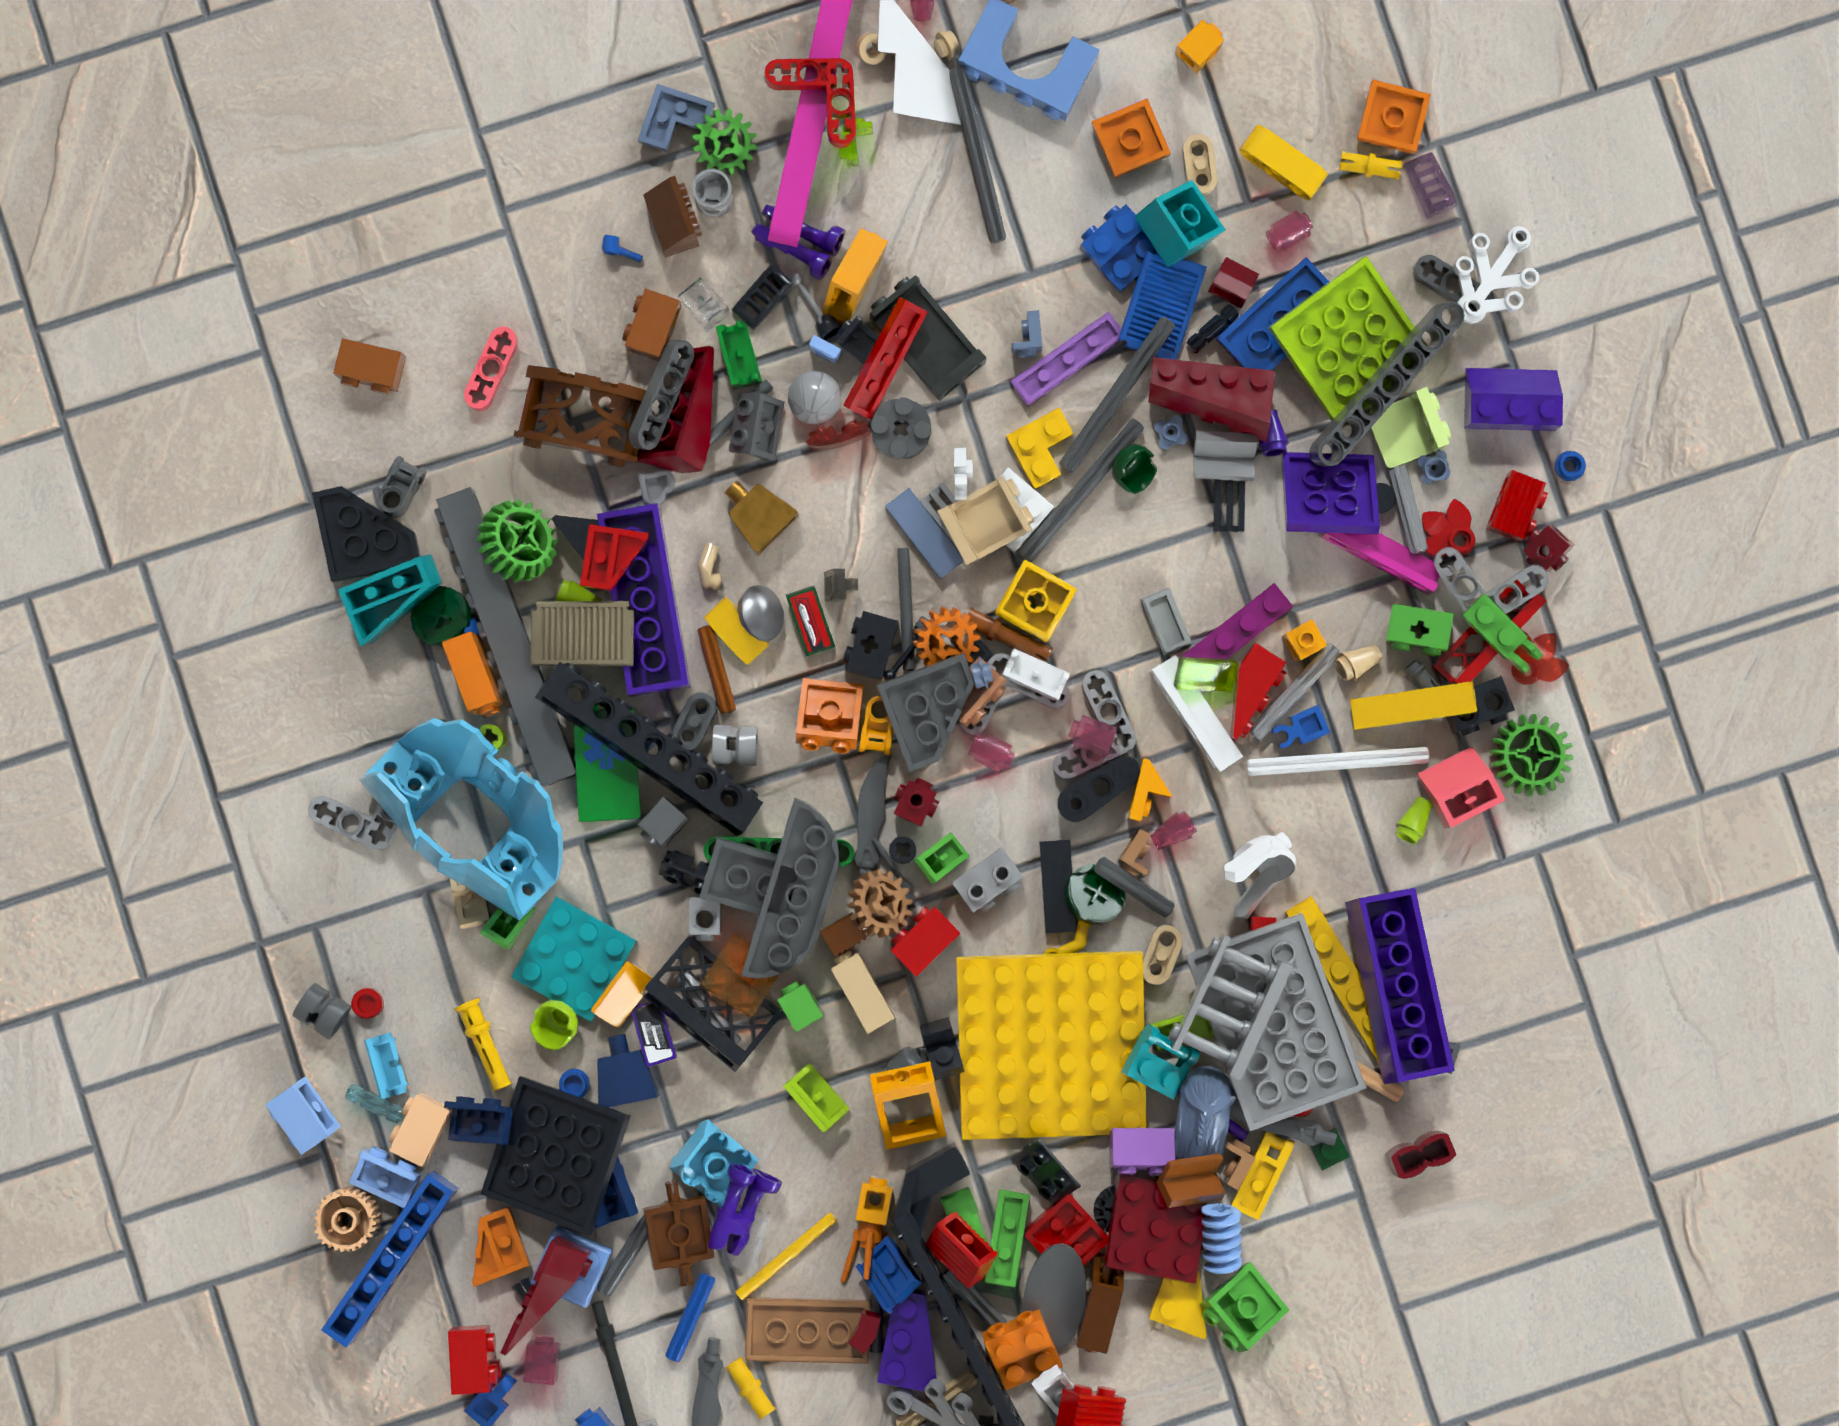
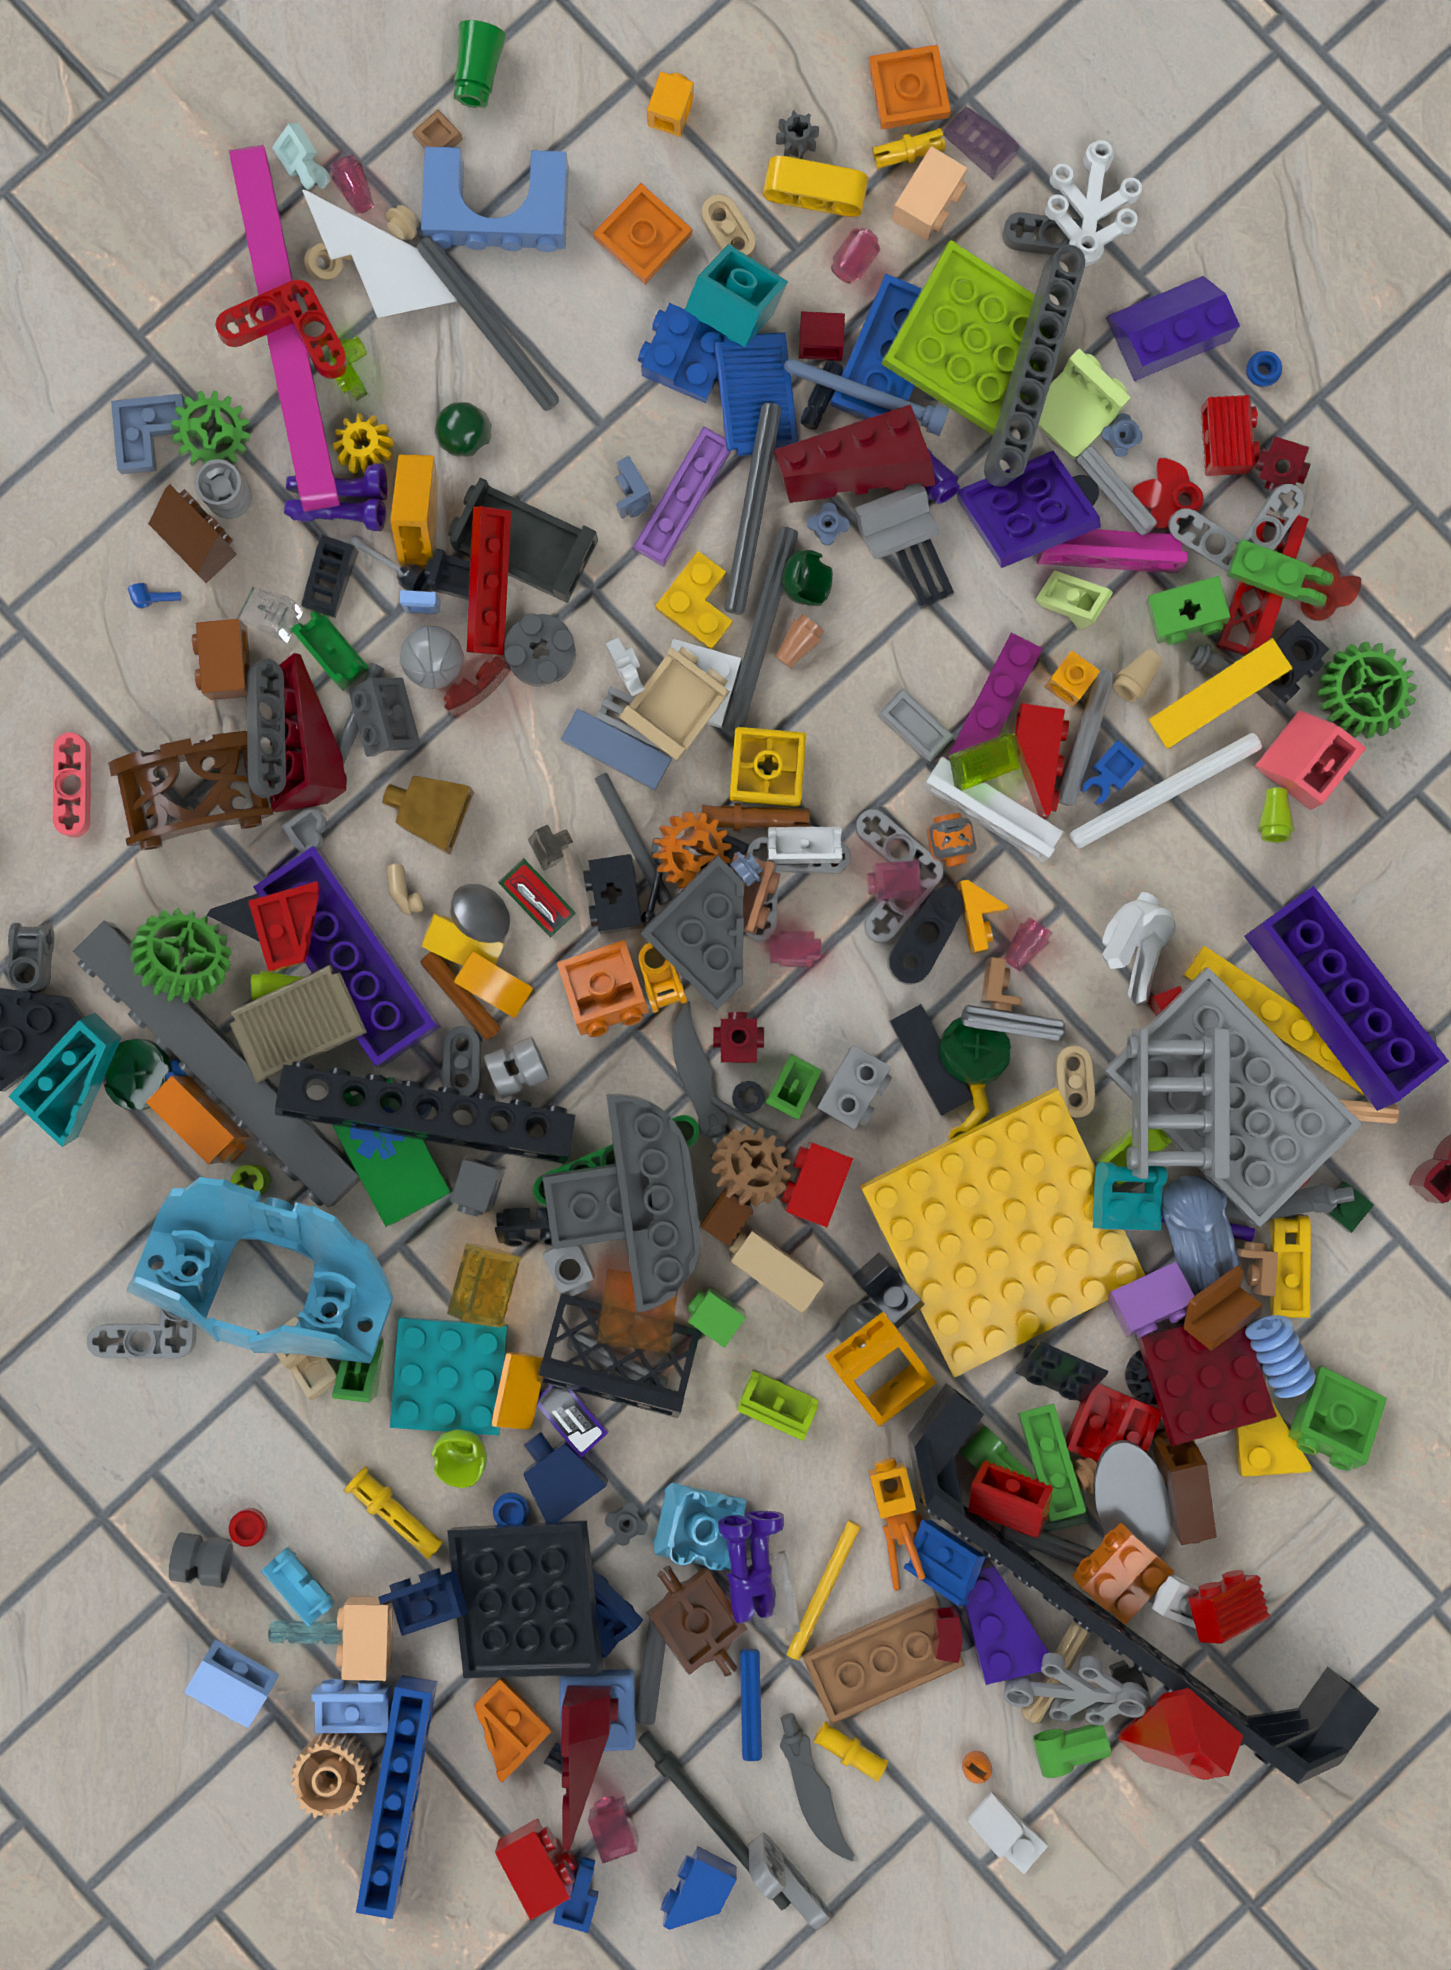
camera: 25 degrees left, 0 degrees up
none -> yellow gear [332,413,394,475]
none -> dark green hair [434,402,492,457]
none -> clear yellow brick [447,1243,521,1328]
none -> light orange slope [453,951,533,1018]
none -> dark grey plate [605,1501,648,1546]
none -> dark grey gear [775,110,819,159]
none -> nougat cone [775,614,824,669]
none -> sand blue piece [784,359,950,436]
none -> light nougat brick [892,146,968,241]
none -> head [927,813,977,867]
none -> yellowish green slope [1035,570,1113,630]
none -> medium nougat plate [1073,1458,1097,1494]

